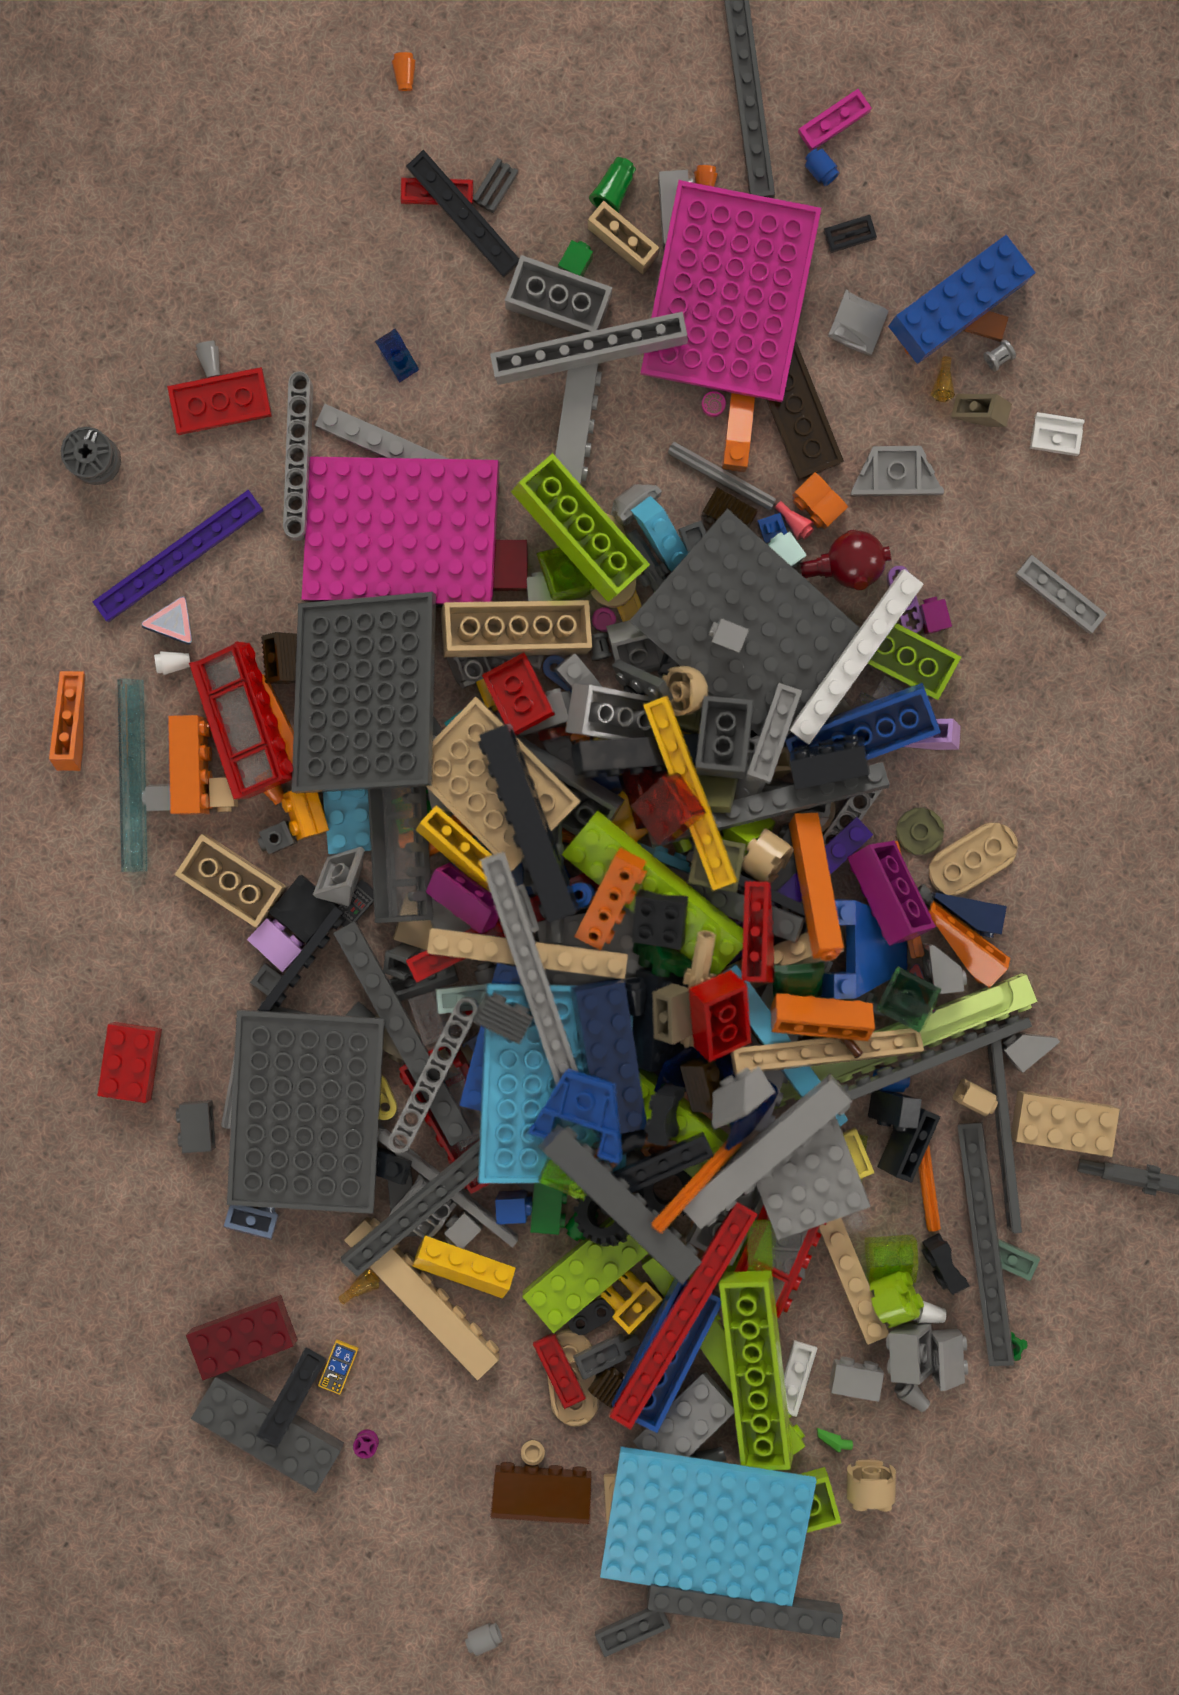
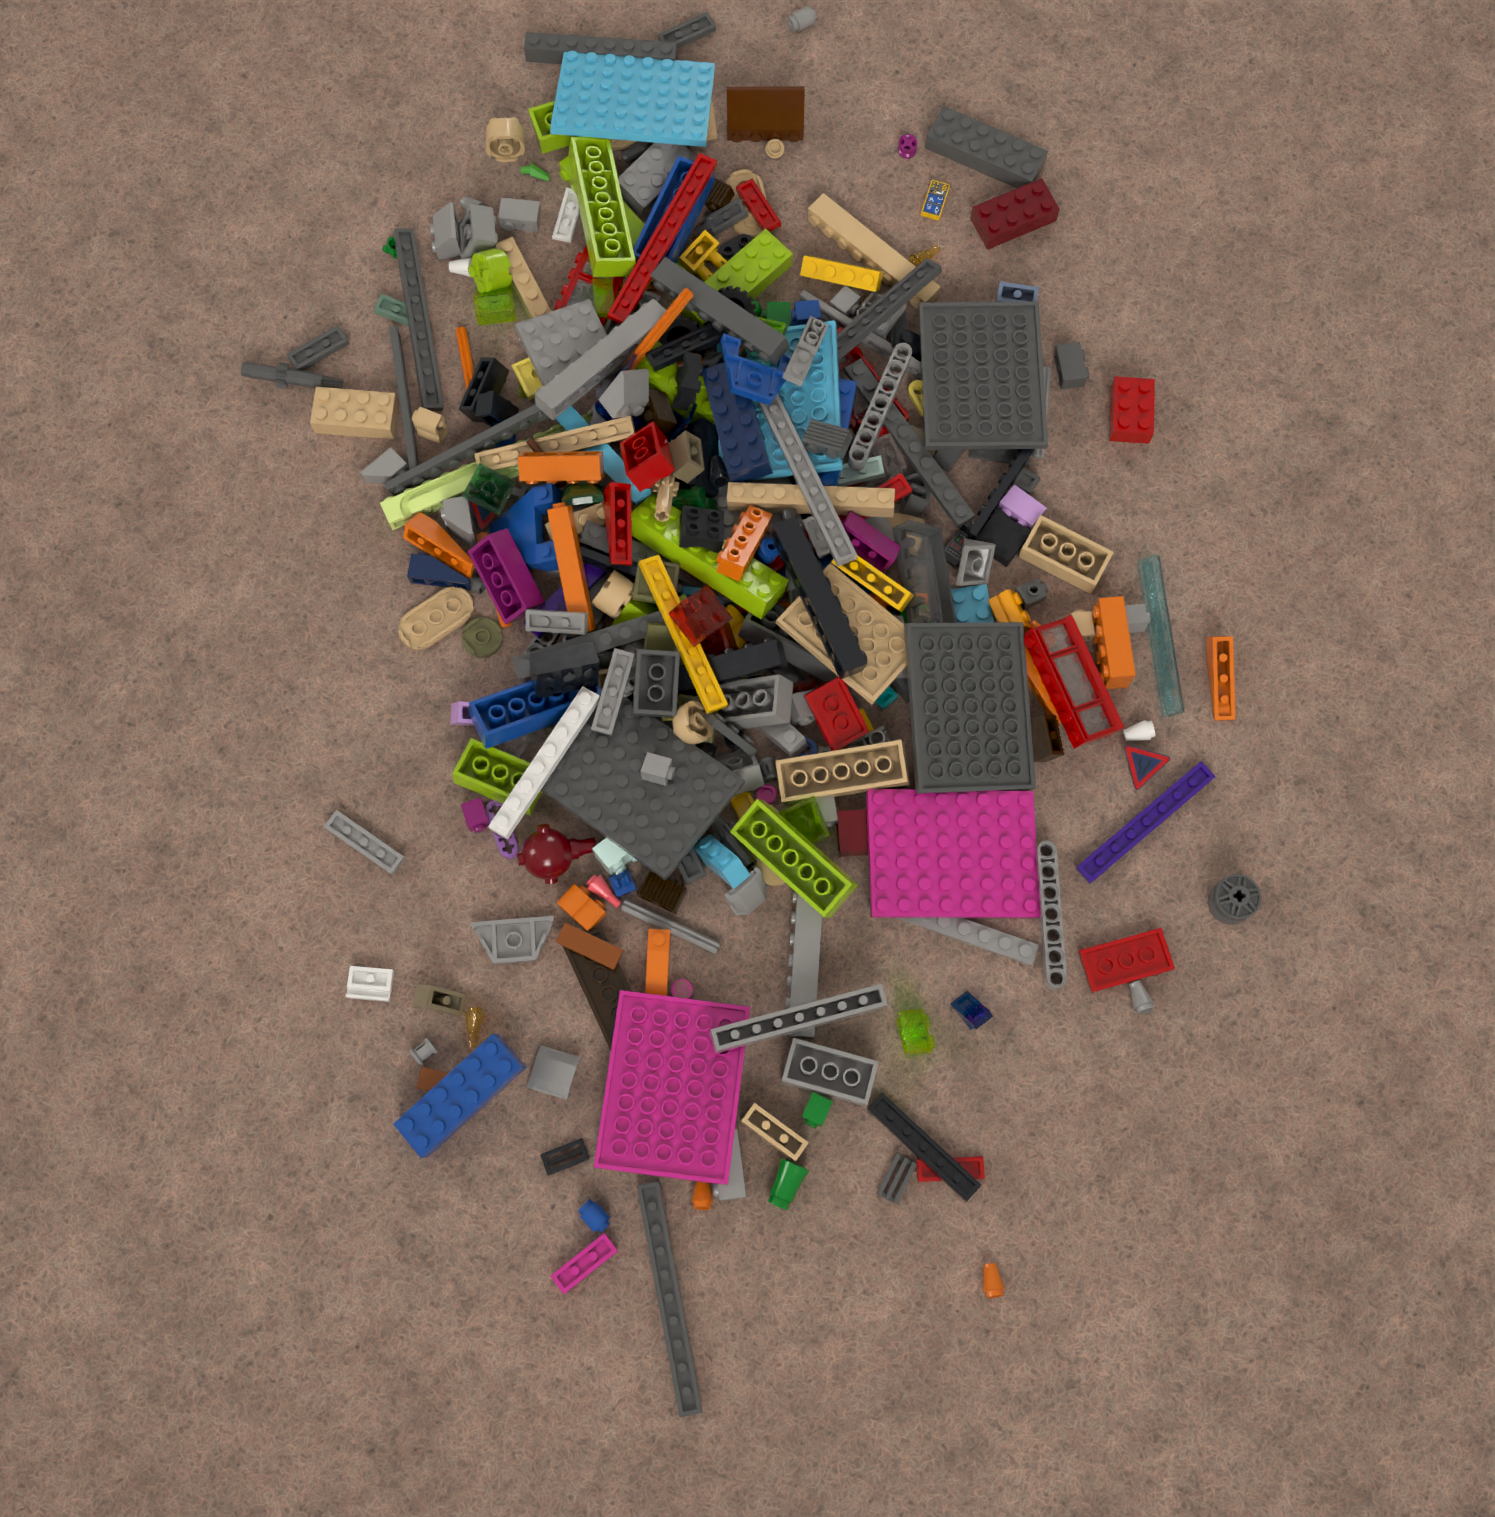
camera: 170 degrees right, 15 degrees down
black tile [256,1347,326,1448] -> none
black brick [922,1233,970,1295] -> none
none -> dark grey plate [287,326,349,371]
none -> light grey plate [526,609,588,635]
none -> dark orange tile [555,923,624,970]
none -> light grey slope [782,316,829,387]
none -> clear neon green slope [896,1009,935,1059]

